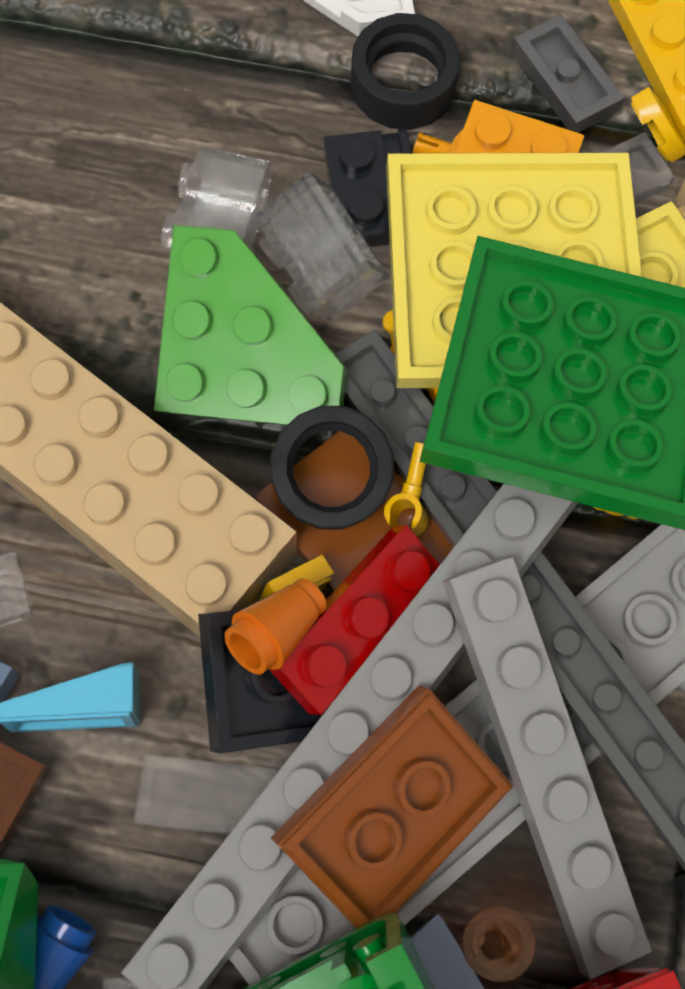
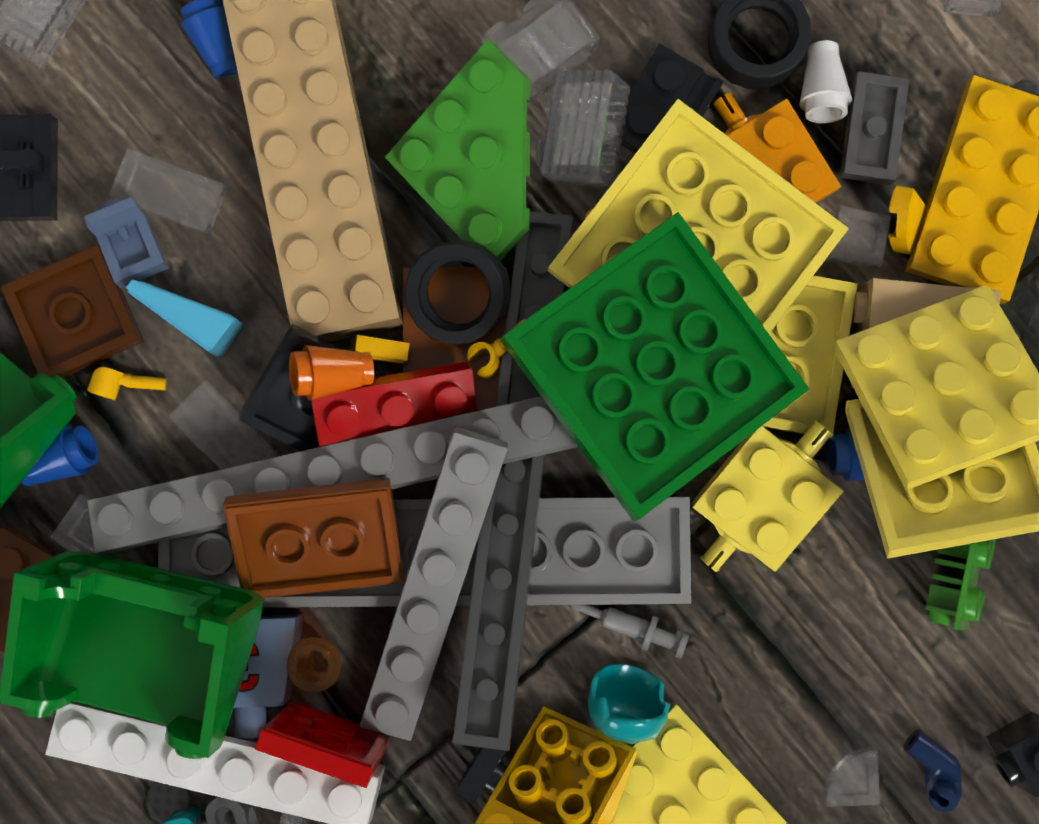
camera: 40 degrees right, 15 degrees up
none -> yellow hand [87,367,167,400]
none -> white cone [799,40,852,123]

